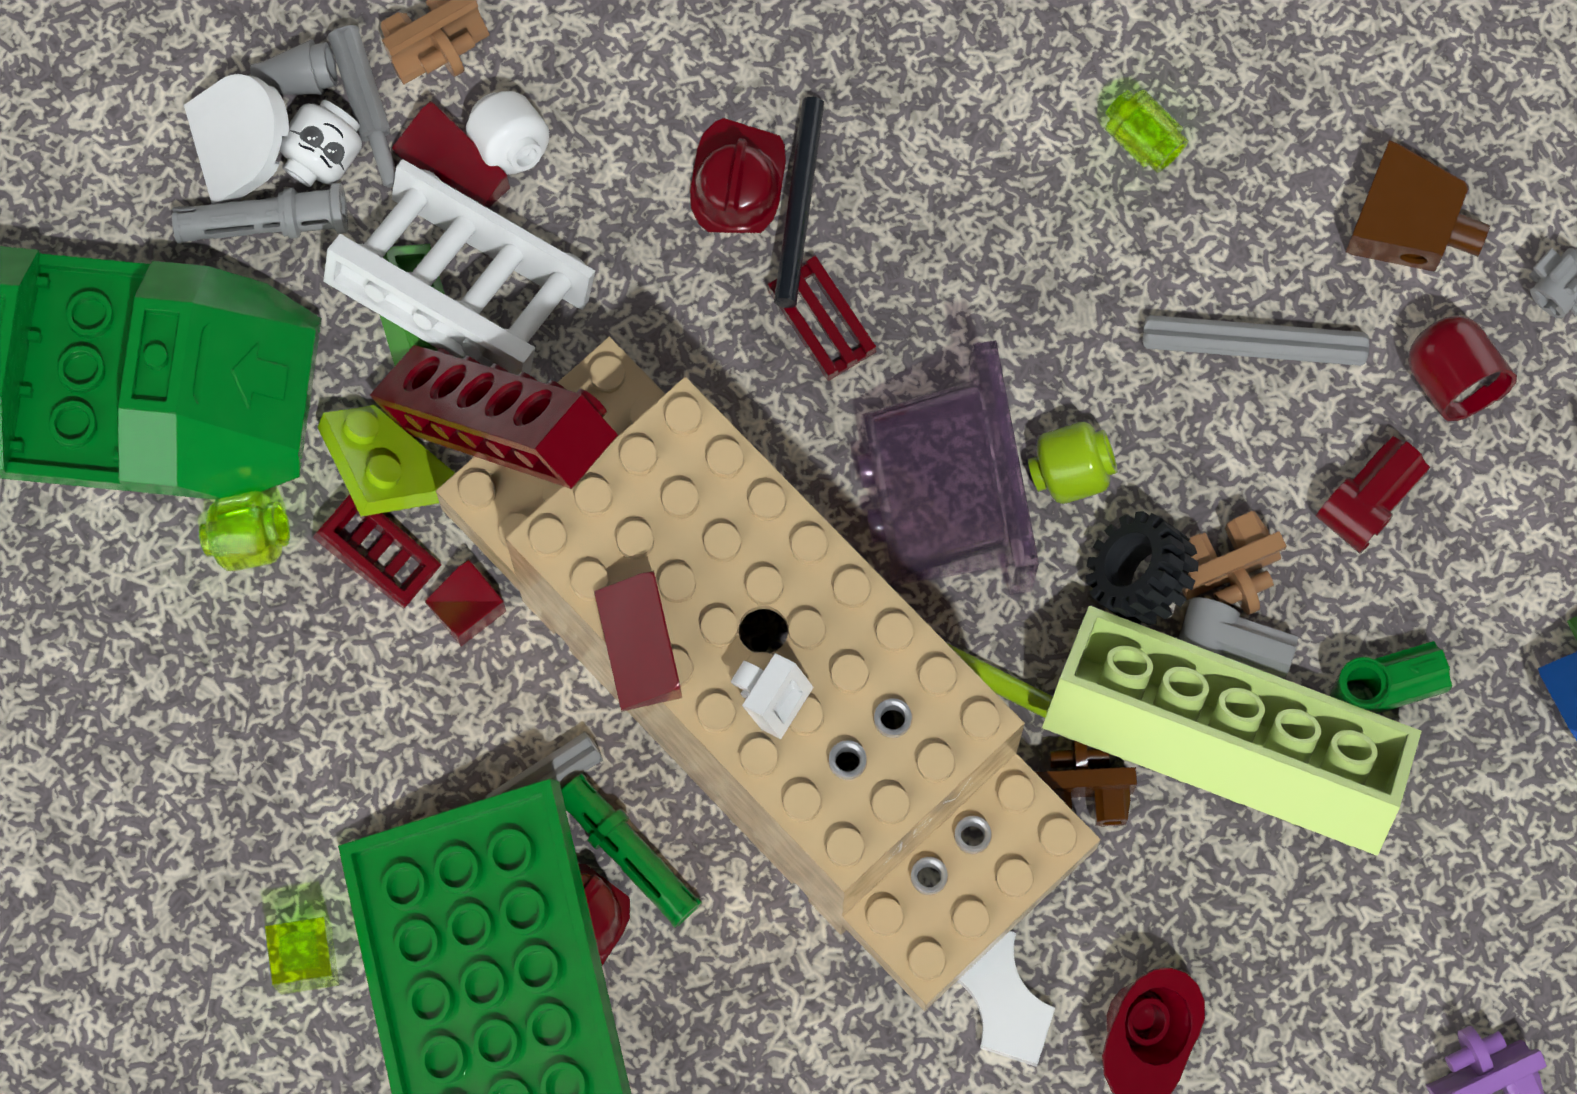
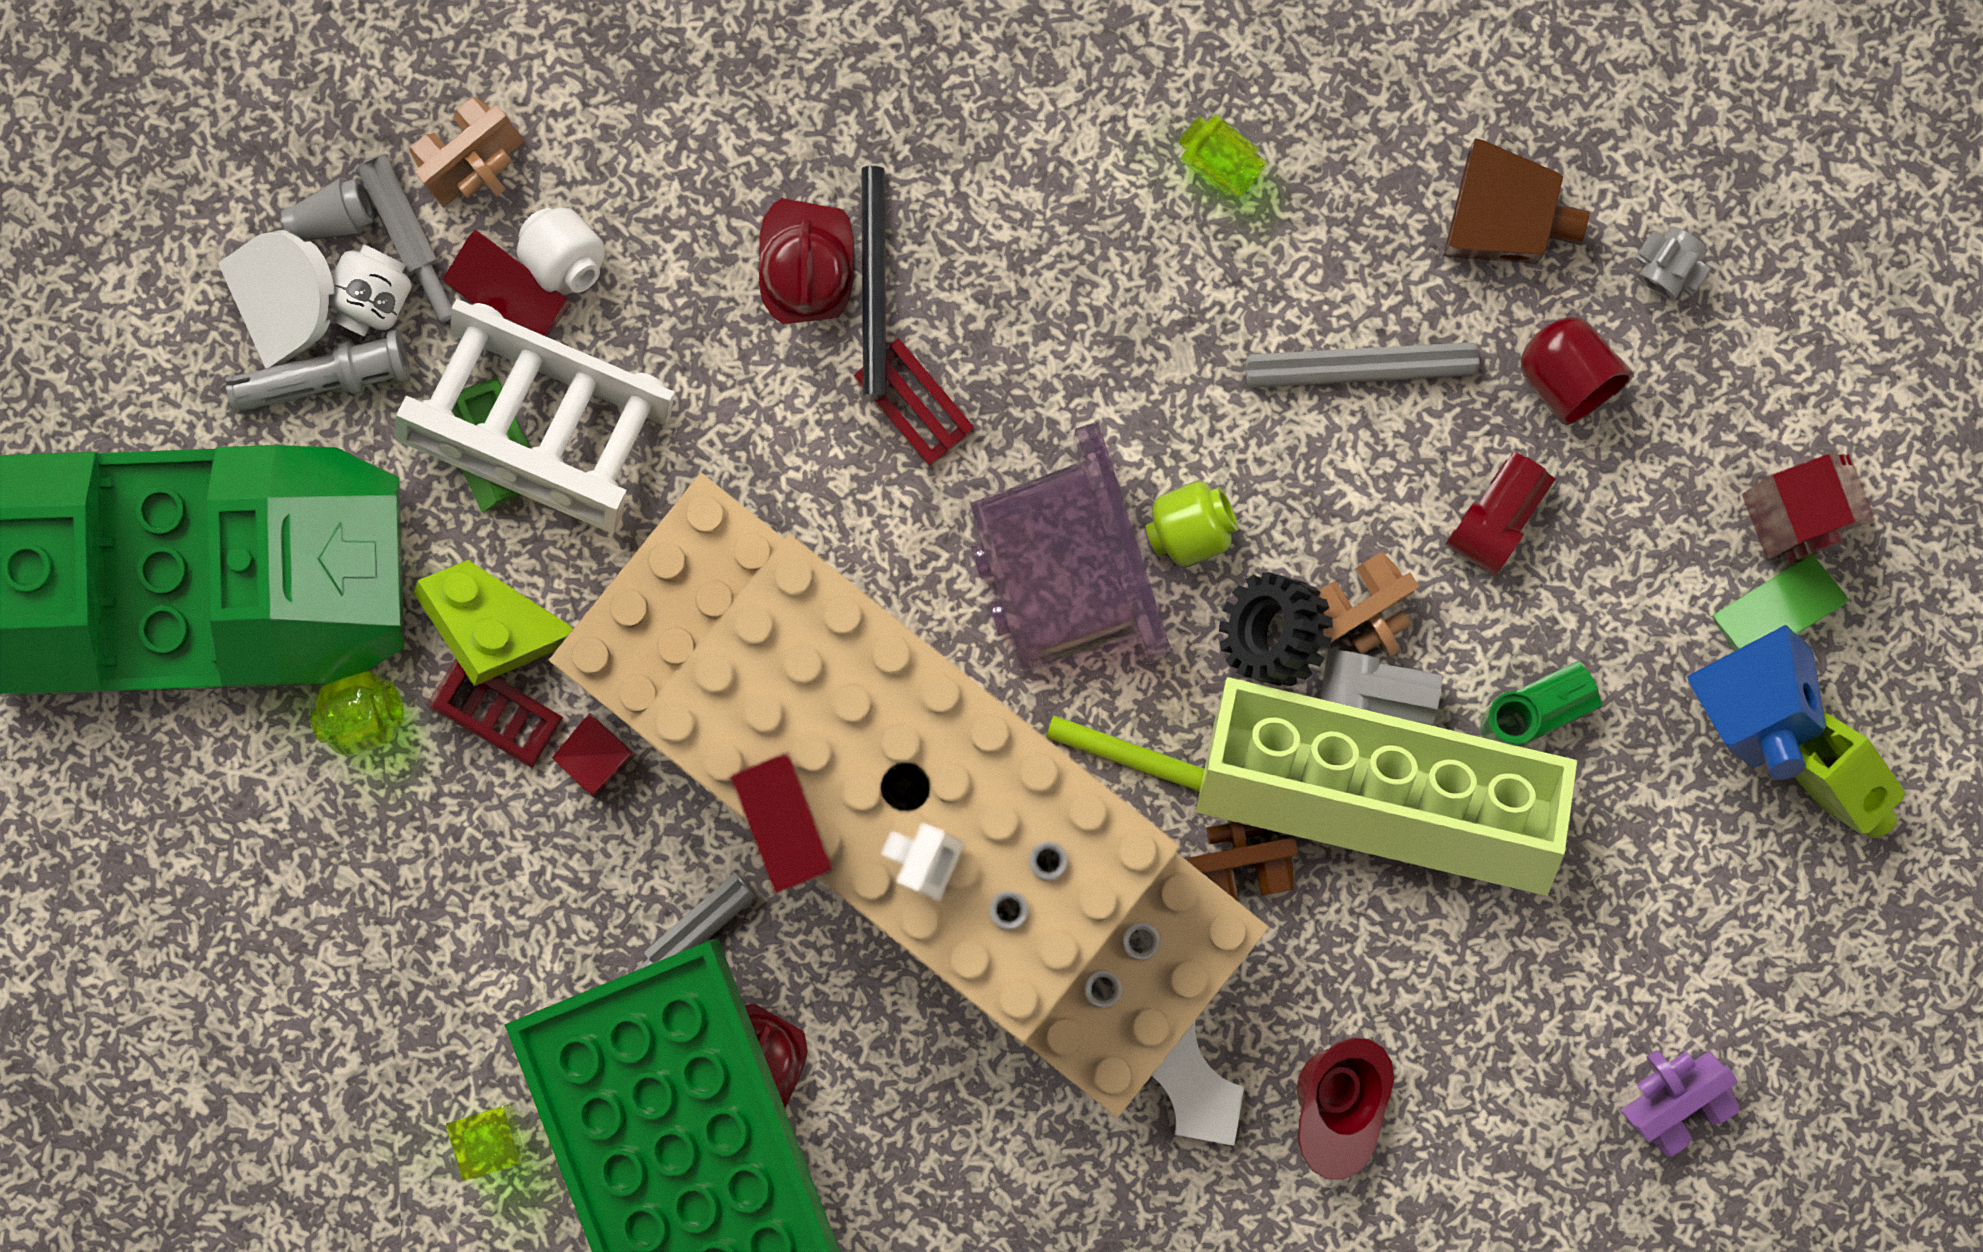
camera: 10 degrees left, 10 degrees up
dark red brick [370,345,618,489] -> none
green pin [561,774,702,928] -> none

